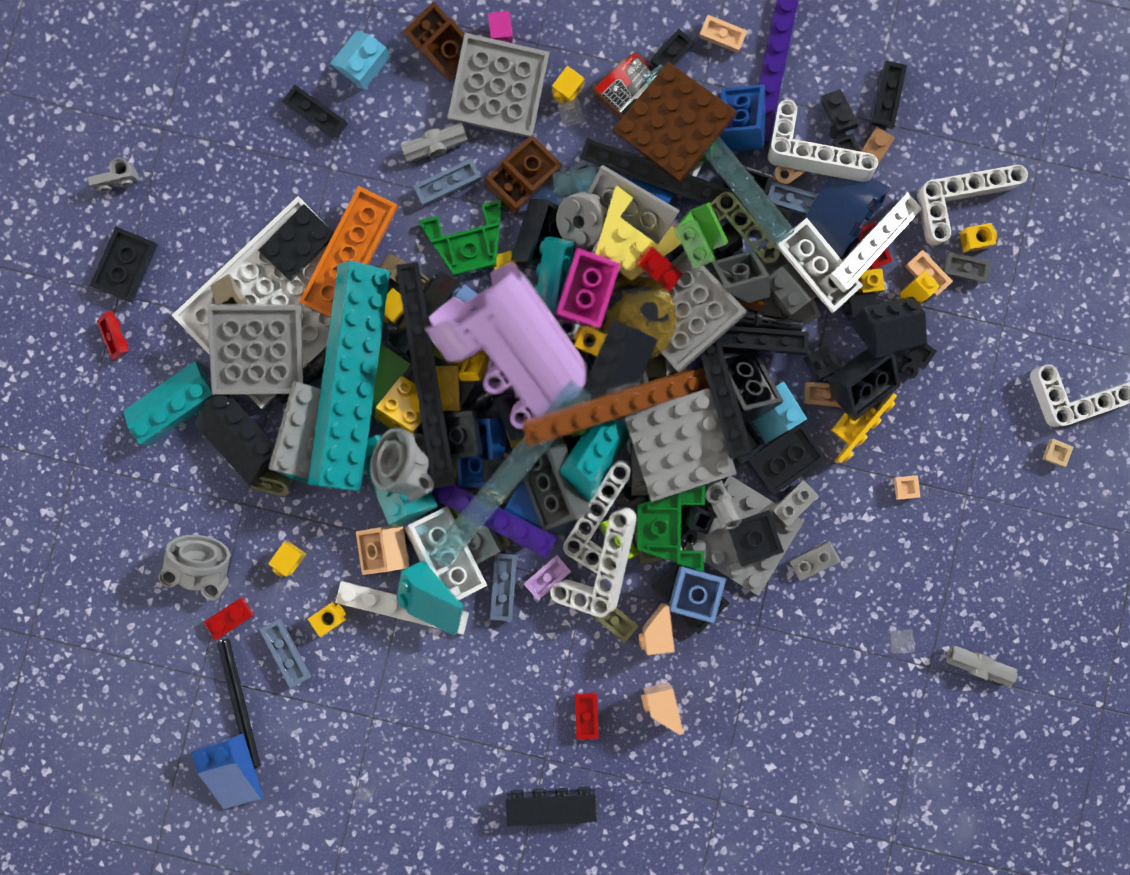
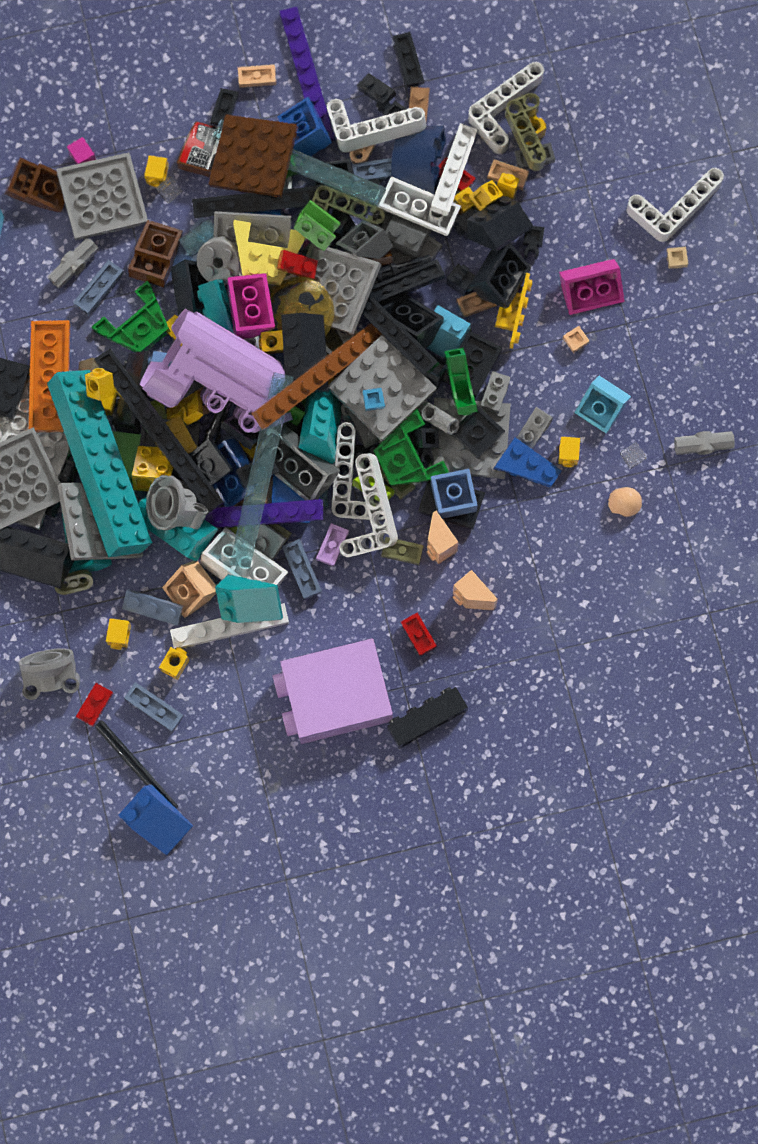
camera: 25 degrees left, 10 degrees down
none -> yellow brick [85,368,115,401]
none -> sand blue plate [122,589,184,626]
none -> lavender brick [273,638,393,744]
none -> dark azure plate [362,388,385,411]
none -> green arch [444,348,477,416]
none -> yellow brick [469,180,503,211]
none -> blue wing [493,437,562,487]
none -> olive beam [505,93,546,171]
none -> yellow brick [558,436,580,468]
none -> dark pink slope [559,259,625,315]
none -> medium azure slope [574,376,631,433]
none -> light nougat hair [608,487,642,517]

